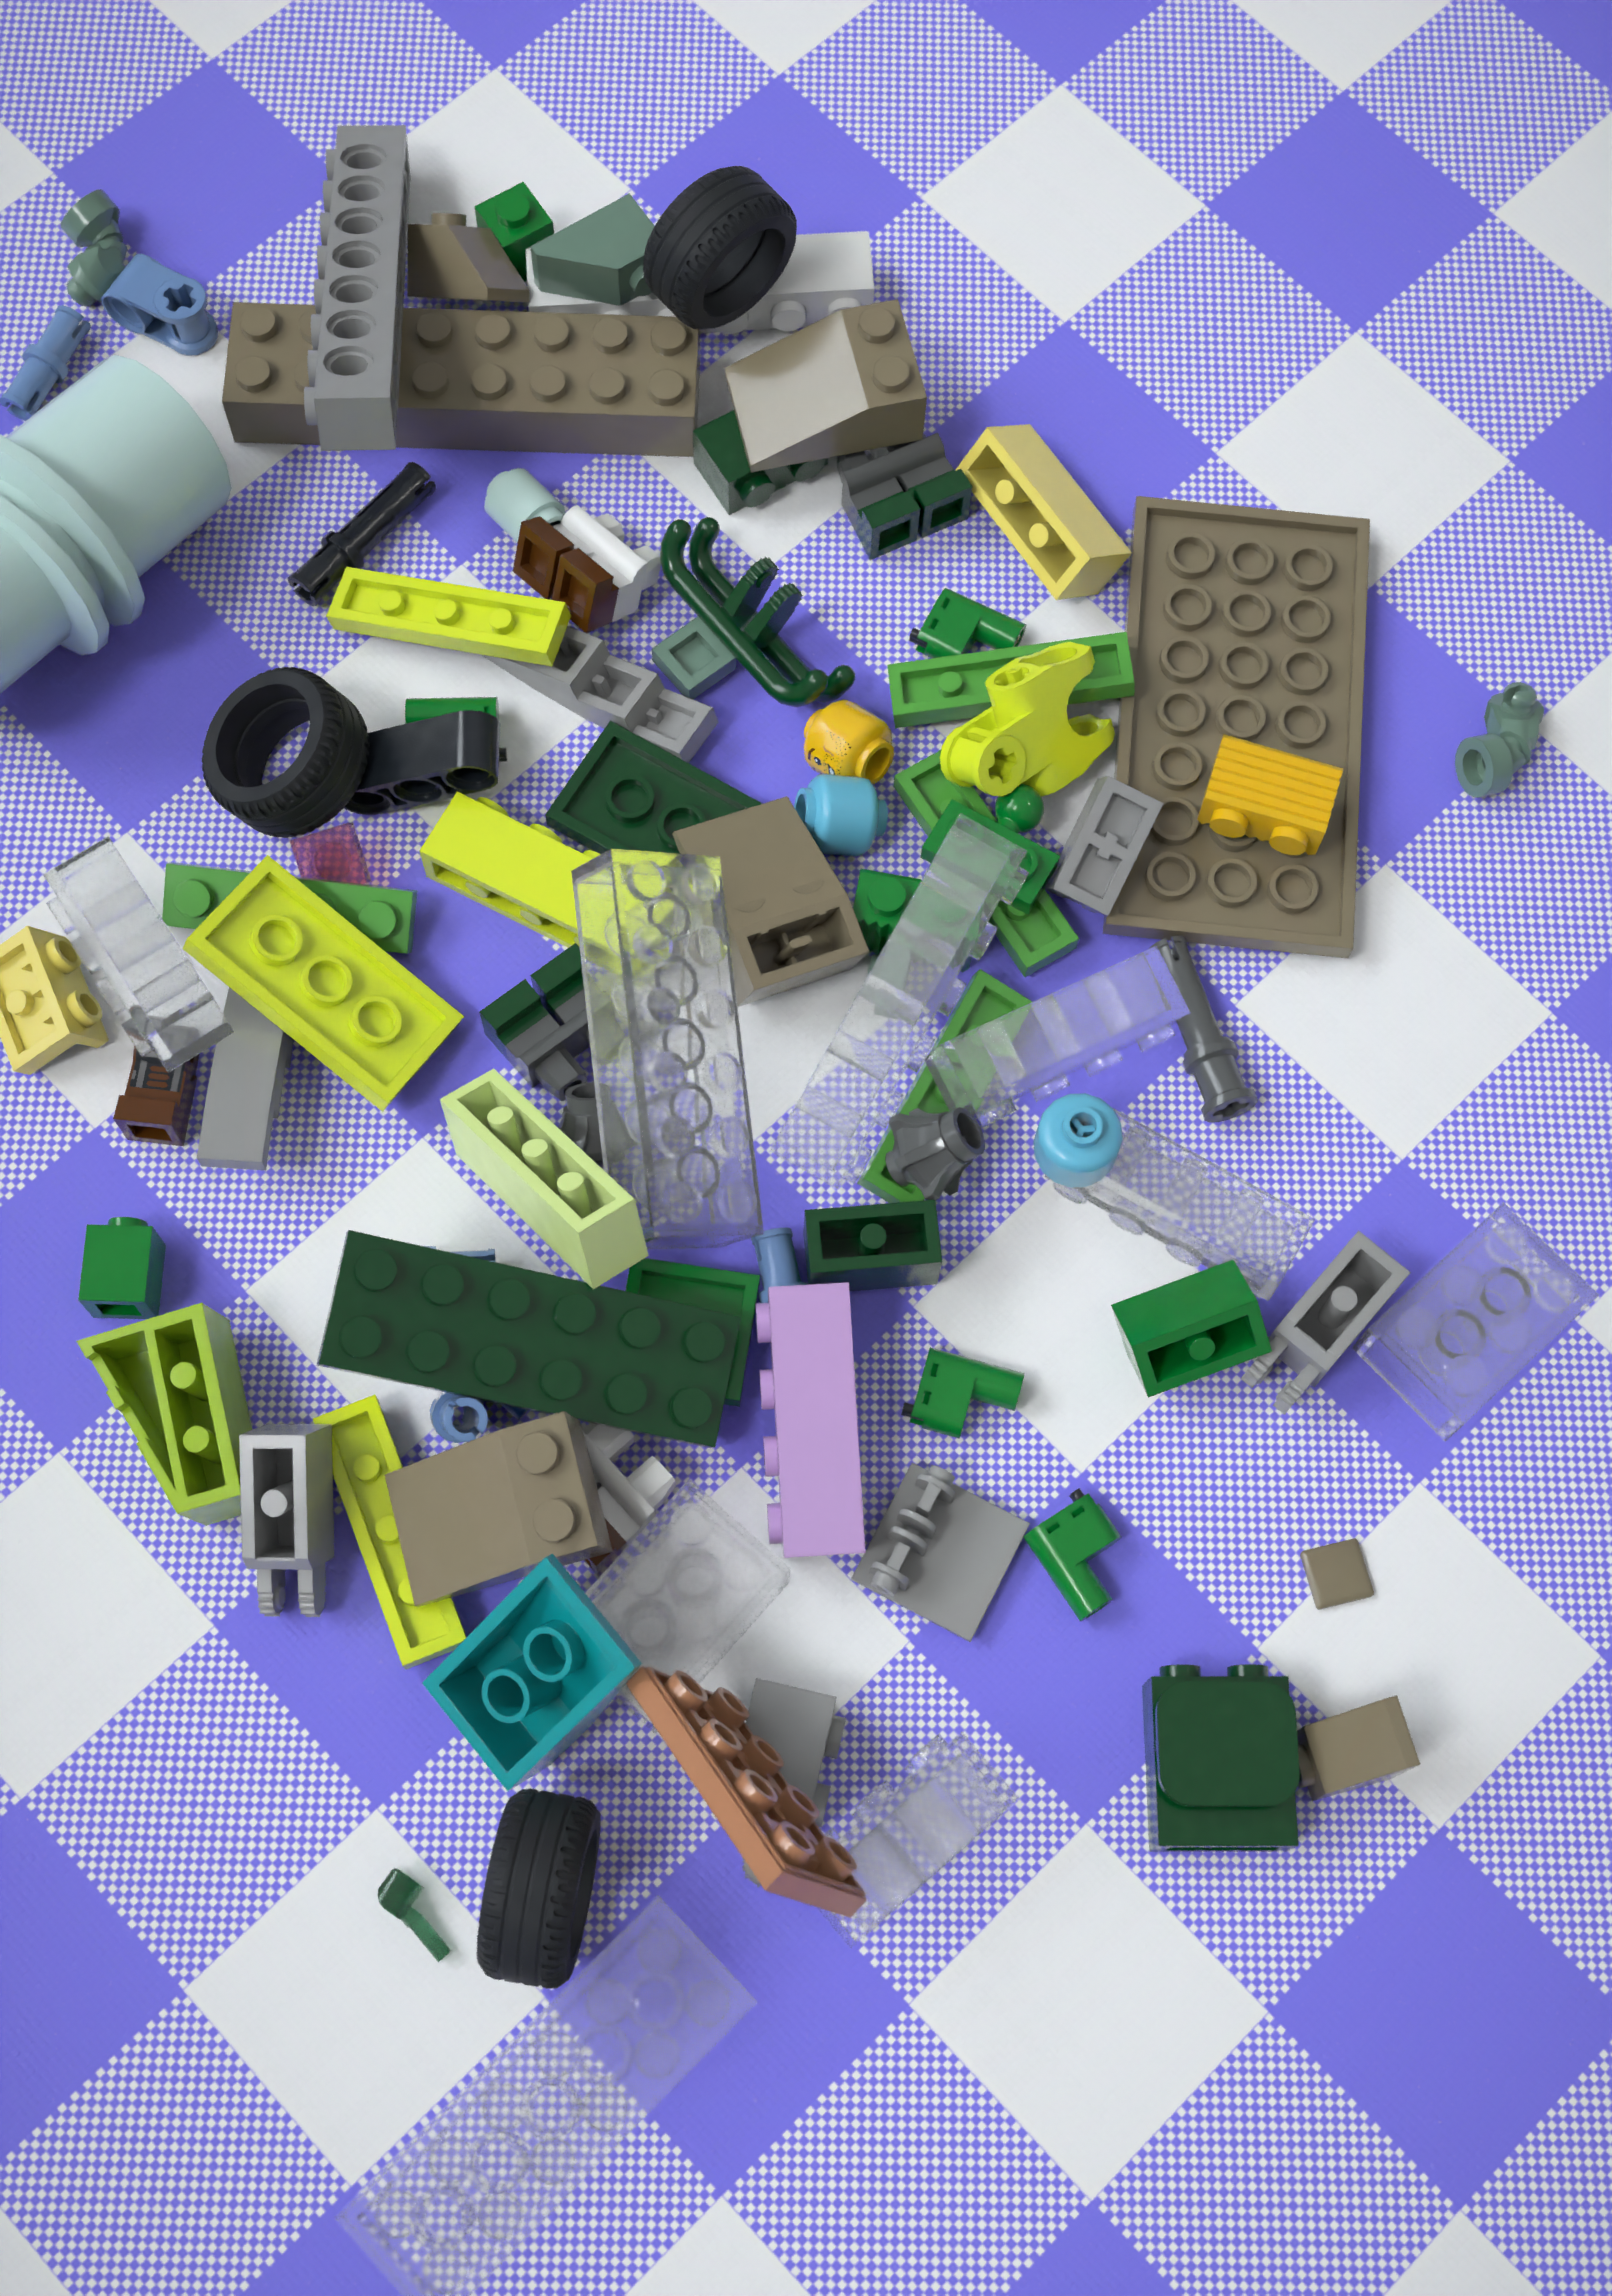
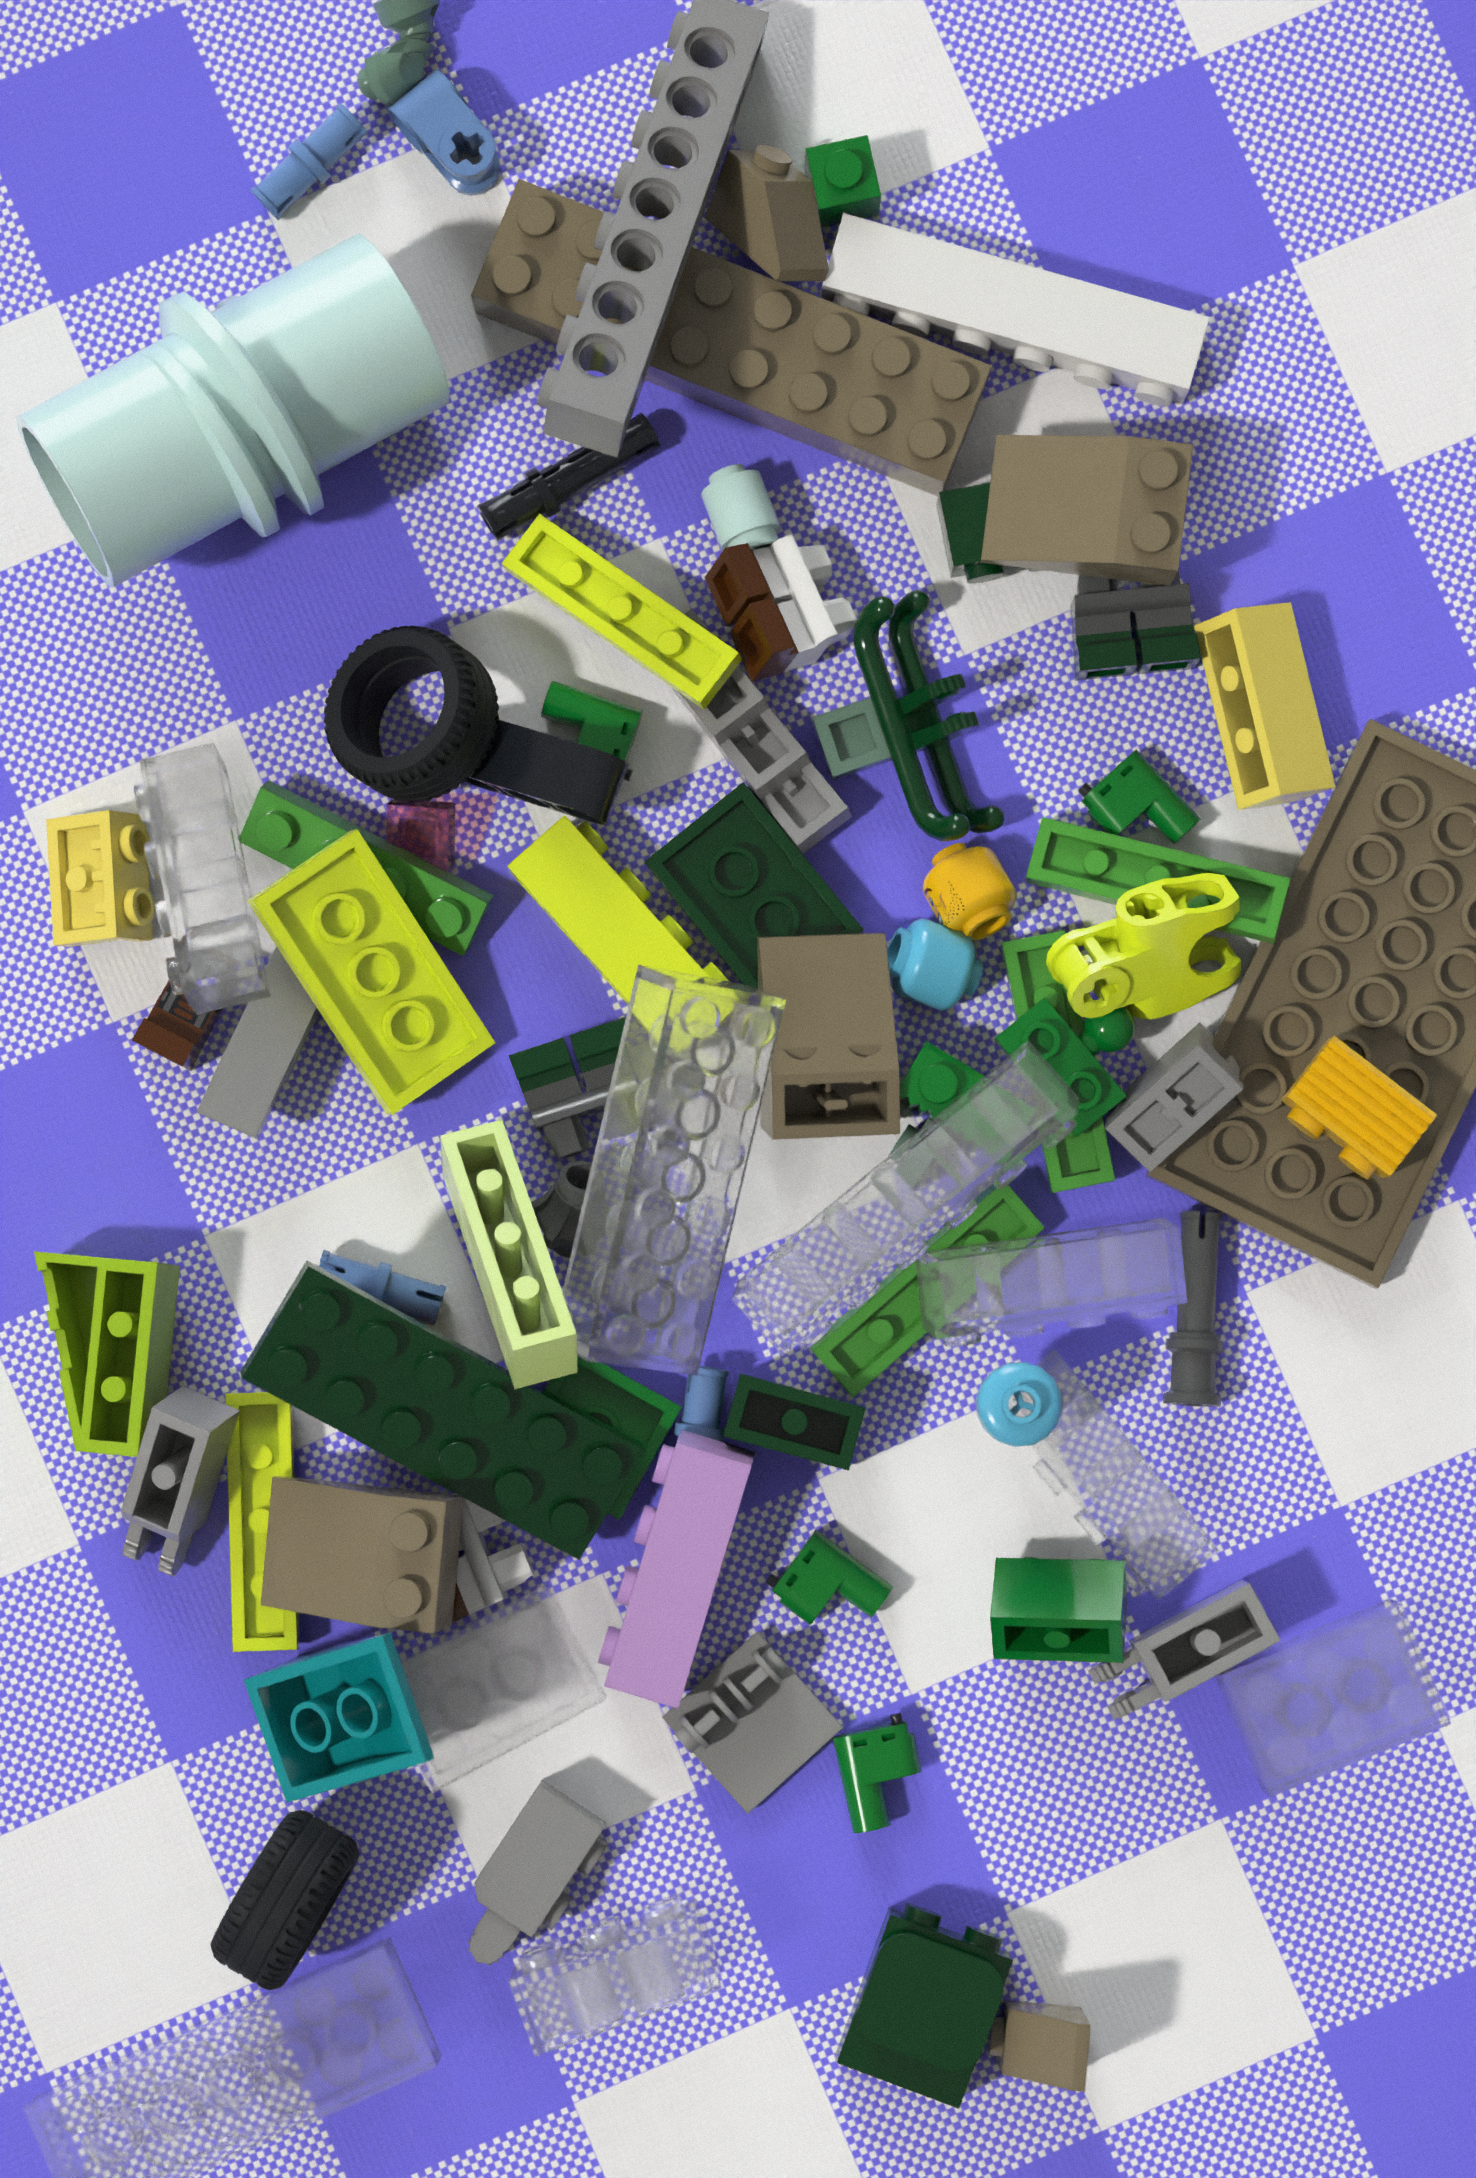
camera: 25 degrees right, 15 degrees up
green brick [78,1217,166,1319] -> none
clear green hand [378,1868,451,1962] -> none
medium blue pin [430,1392,488,1443] -> none
sand green slope [530,193,654,306] -> none
nougat tile [626,1666,867,1918] -> none
black tyre [643,166,797,330] -> none
dark grey rock [885,1107,985,1200] -> none
dark tan piece [1300,1538,1374,1610] -> none

